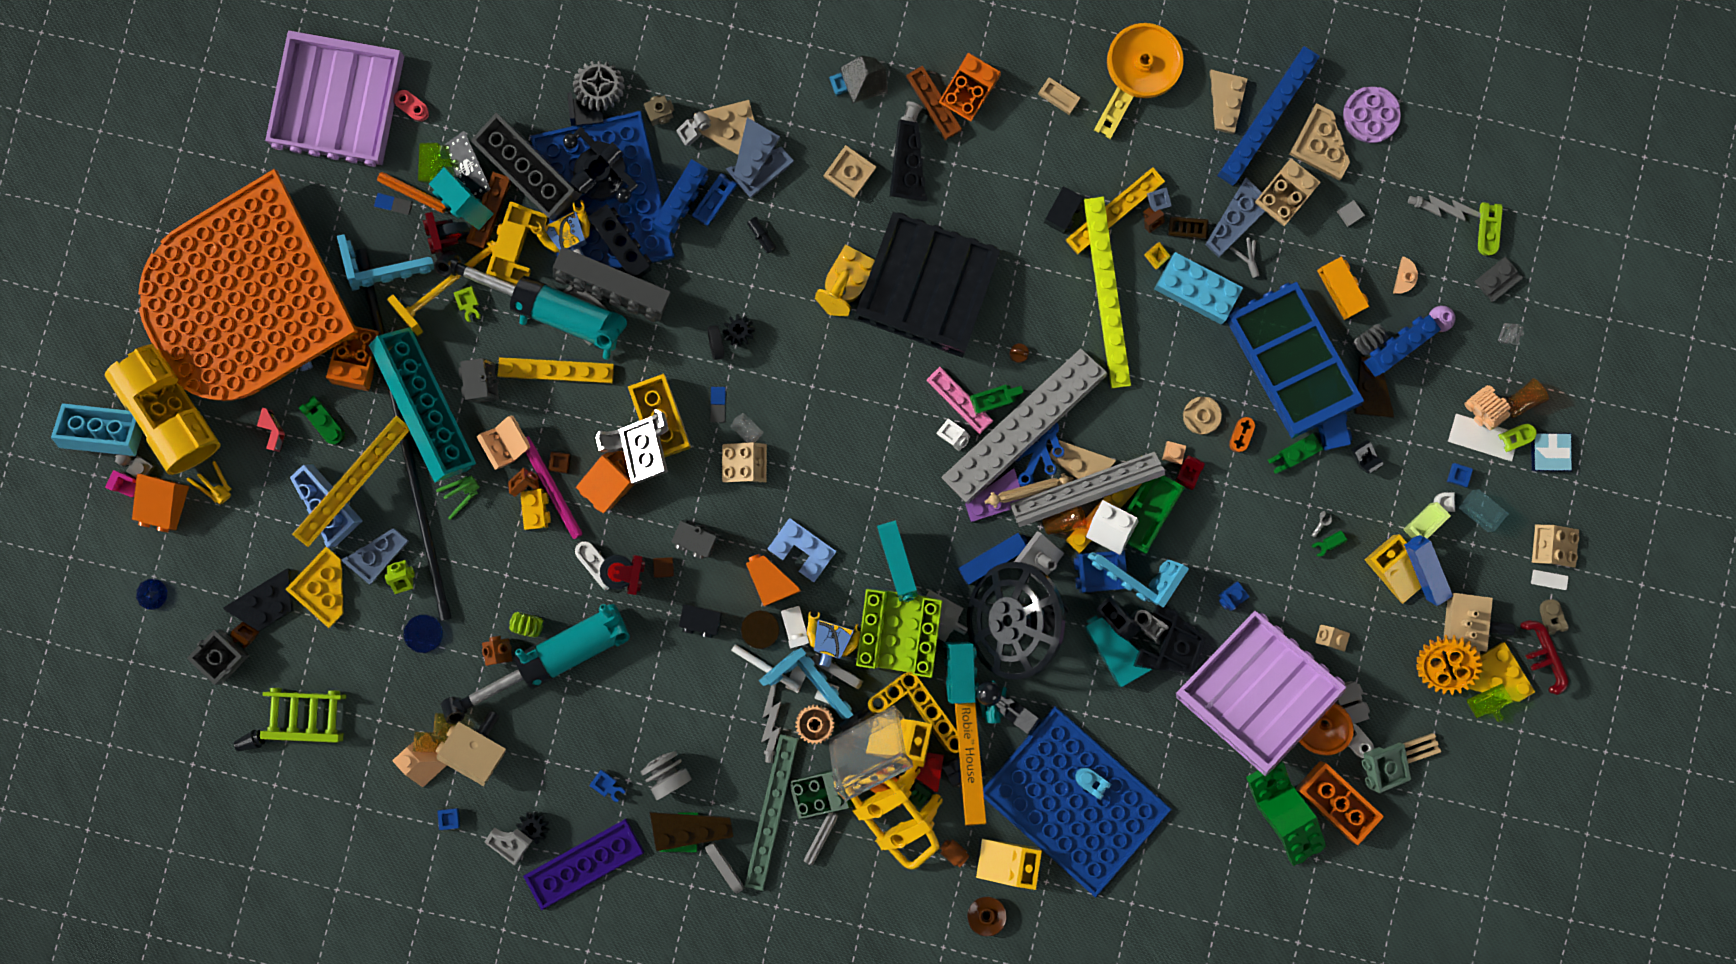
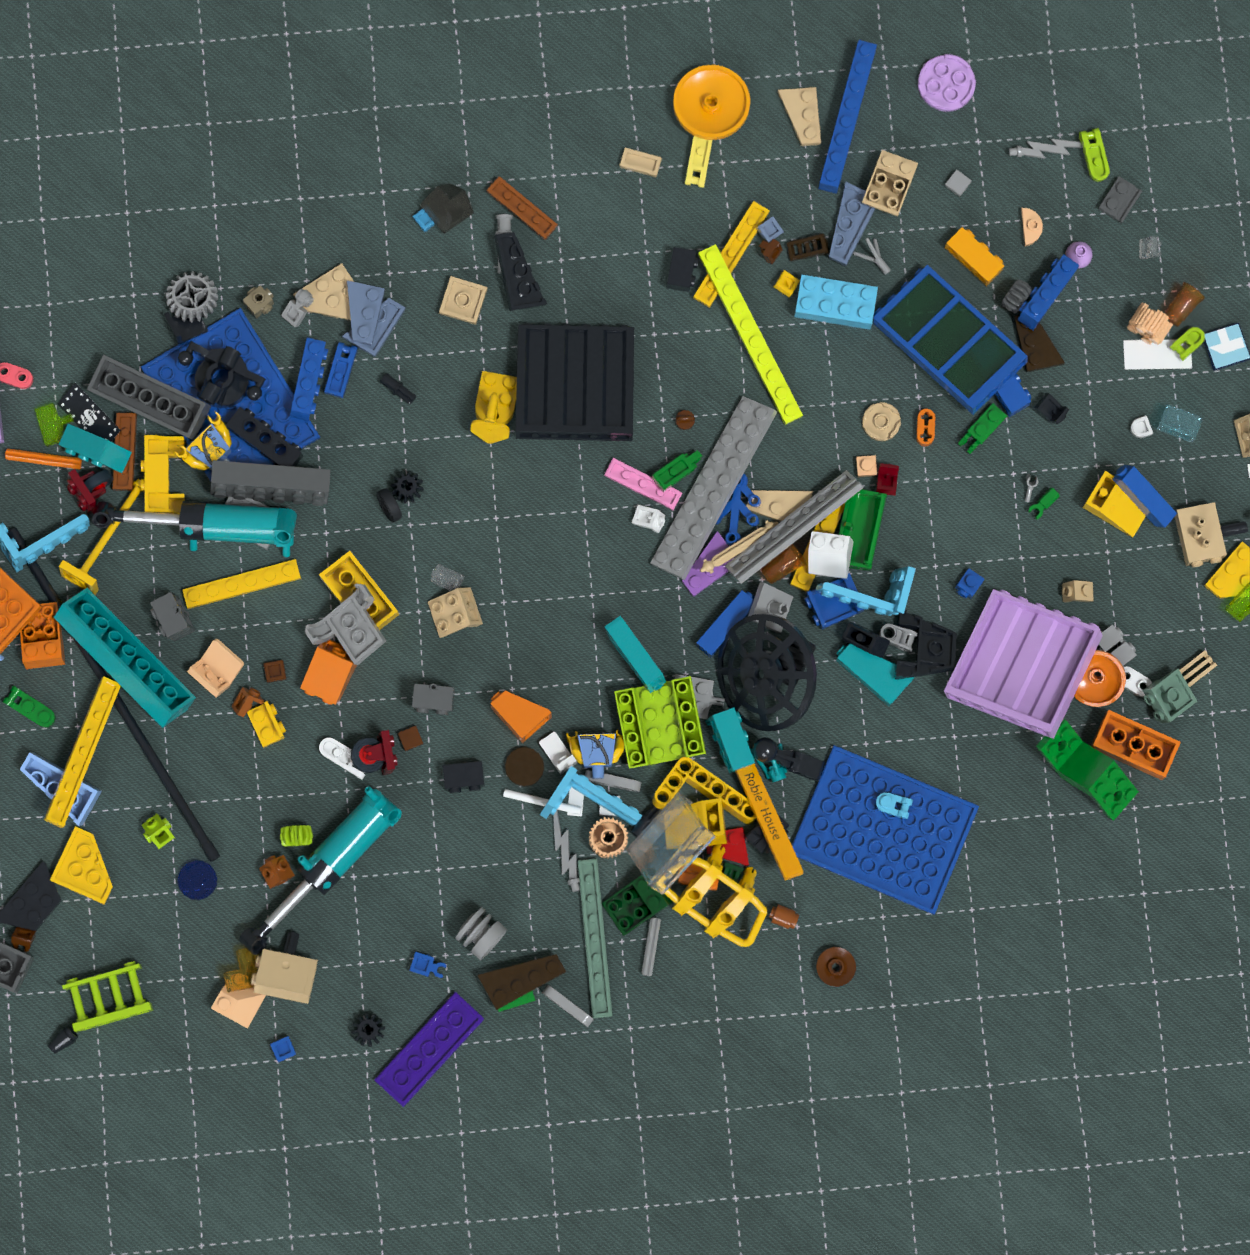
camera: 20 degrees left, 5 degrees down
sand blue wing [341,528,409,585] -> none
sticker [374,193,411,215] -> none
bright green plant [436,475,480,520] -> none
lime plate [454,286,481,323] -> none
light grey tile [485,828,533,865] -> none
dark pink axle [525,436,583,539] -> none
sticker [710,387,725,423] -> none
light blue plate [768,518,836,582] -> none
orange slope [939,53,1001,122] -> none
yellow slope [976,838,1042,890] -> none
tan plate [1289,103,1350,181] -> none
yellowish green panel [1403,502,1451,539] -> none
light orange gear [1416,635,1482,695] -> none
blue plate [1447,463,1473,488] -> none

